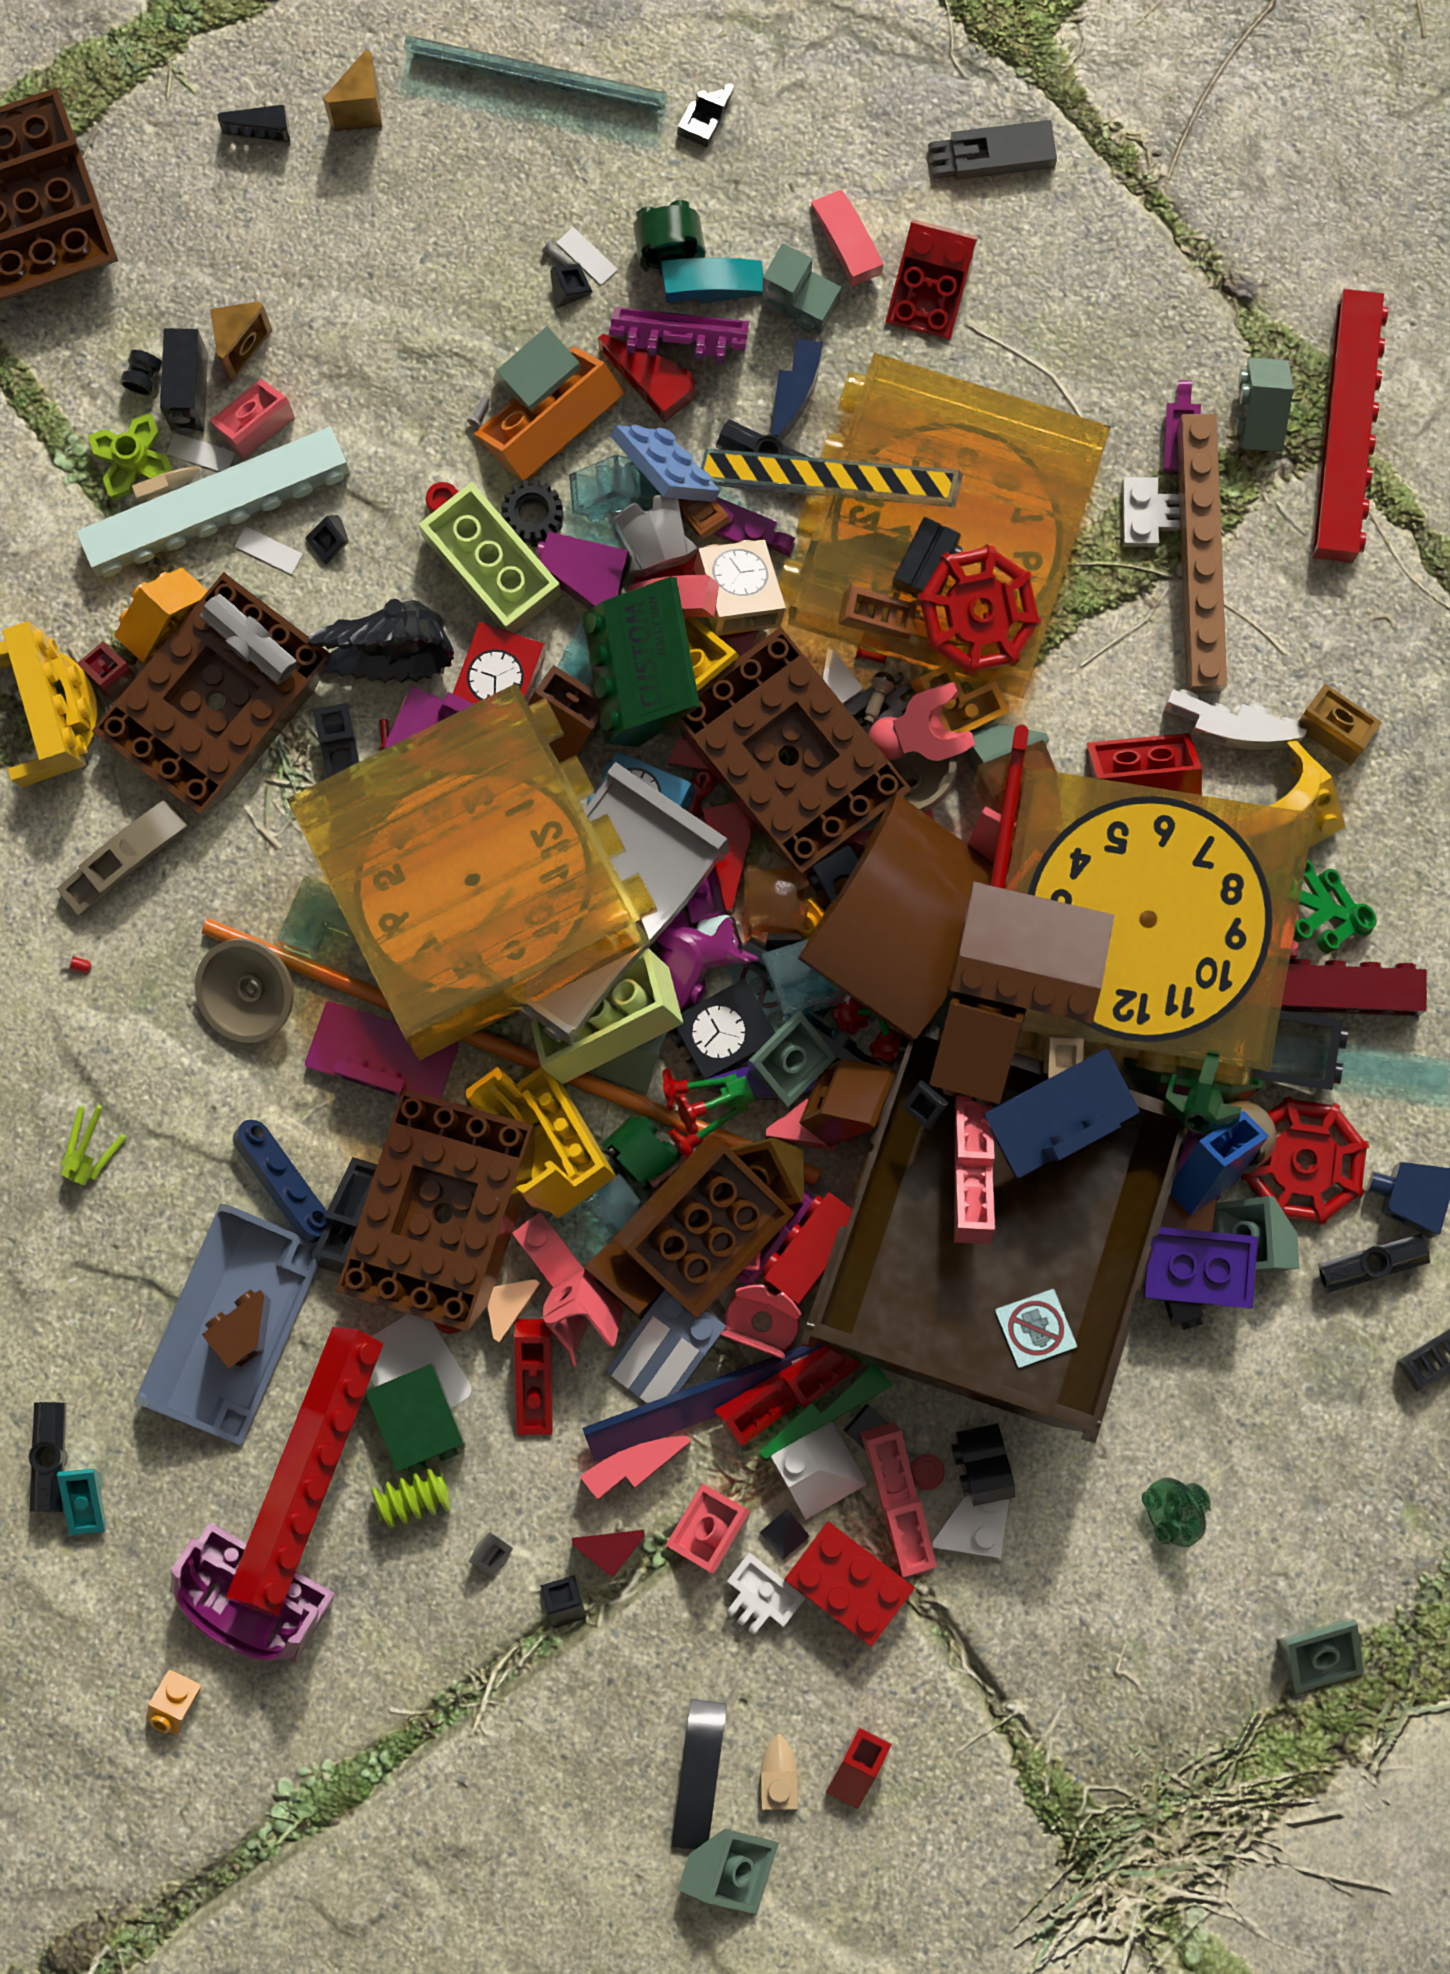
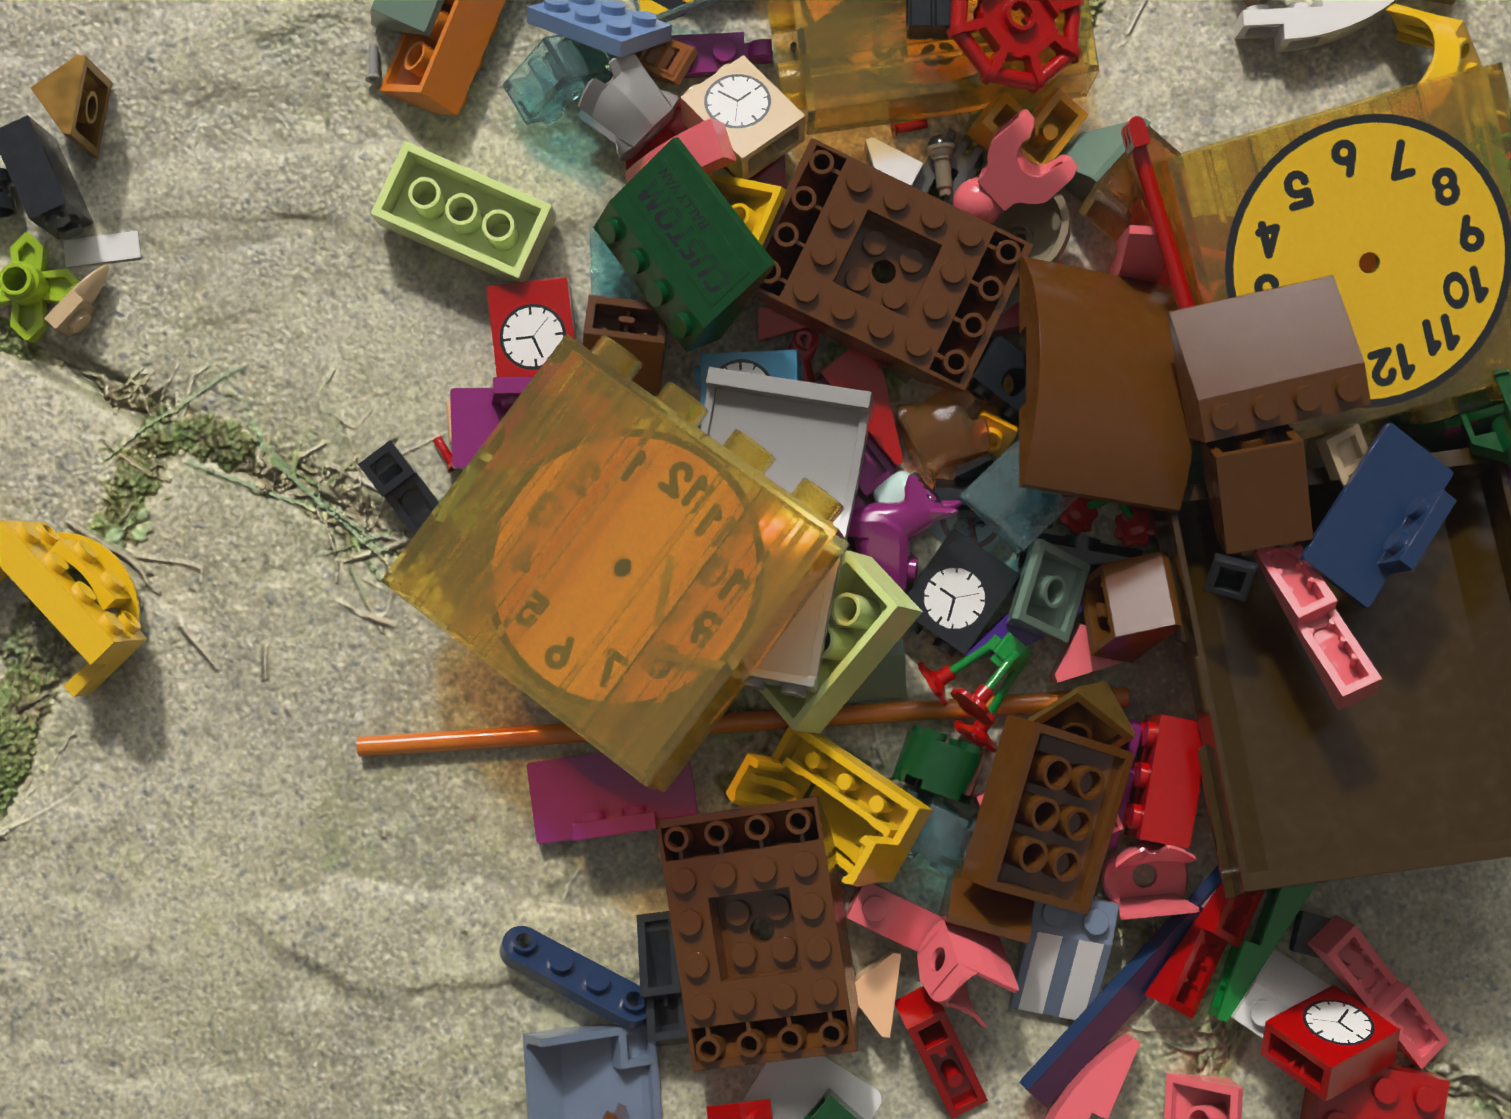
camera: 25 degrees left, 5 degrees up
dark tan slope [56,799,189,915] -> none
red piece [60,956,91,974] -> none
lime plant [60,1105,126,1186] -> none
light aqua brick [76,426,350,577] -> none
dark red slope [77,641,136,703] -> none
reddish brown slope [92,572,332,816] -> none
light orange brick [114,567,208,663] -> none
dark tan dish [195,938,294,1043] -> none
light grey piece [199,594,298,685] -> none
coral slope [209,379,295,460] -> none
white sticker [234,526,303,574] -> none
clear light blue brick [277,875,364,960] -> none
black slope [305,515,349,564] -> none
black piece [307,599,454,683] -> none
red tile [425,482,458,514] -> none
black tyre [501,479,564,547] -> none
magenta slope [536,531,629,610] -> none
black slope [760,1509,810,1560] -> none
dark orange slope [838,586,917,639] -> none
red plate [910,1454,945,1490] -> none
white wing [932,1496,1009,1559] -> none
black brick [951,1423,1015,1506] -> none
clear light blue sticker [995,1289,1077,1367] -> none
red slope [1087,733,1202,808] -> none
none -> red brick [1261,985,1401,1102]

